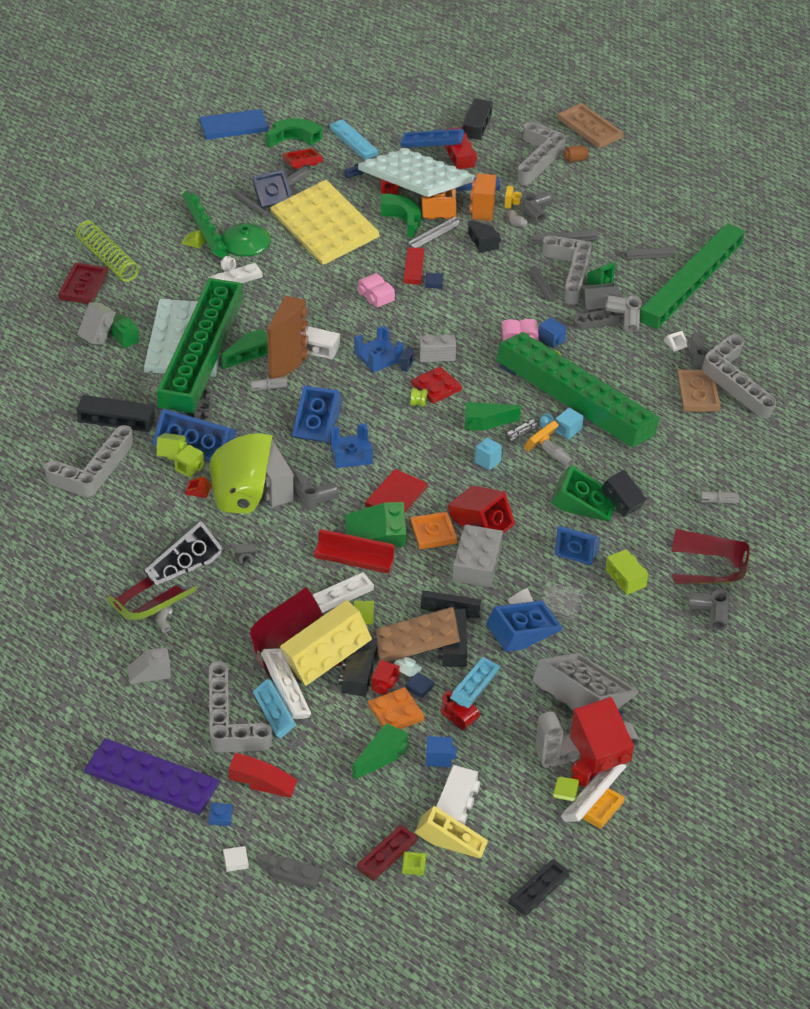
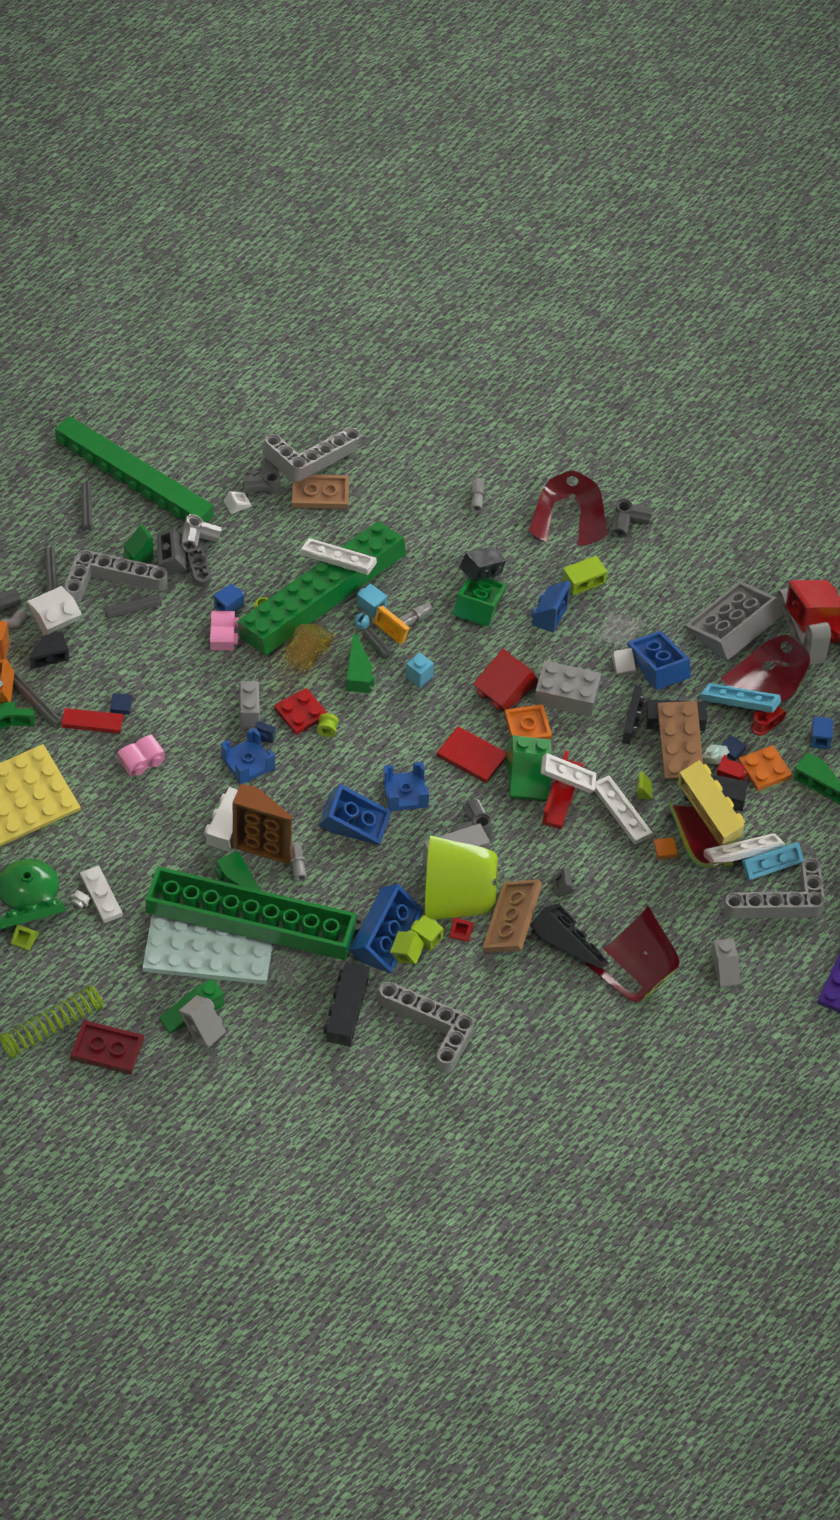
camera: 90 degrees left, 10 degrees up
none -> white slope [27,586,82,636]
none -> clear yellow brick [284,624,335,670]
none -> white tile [300,538,377,575]
none -> medium nougat plate [483,879,542,953]
none -> white plate [541,753,596,793]
none -> dark red piece [721,634,810,702]

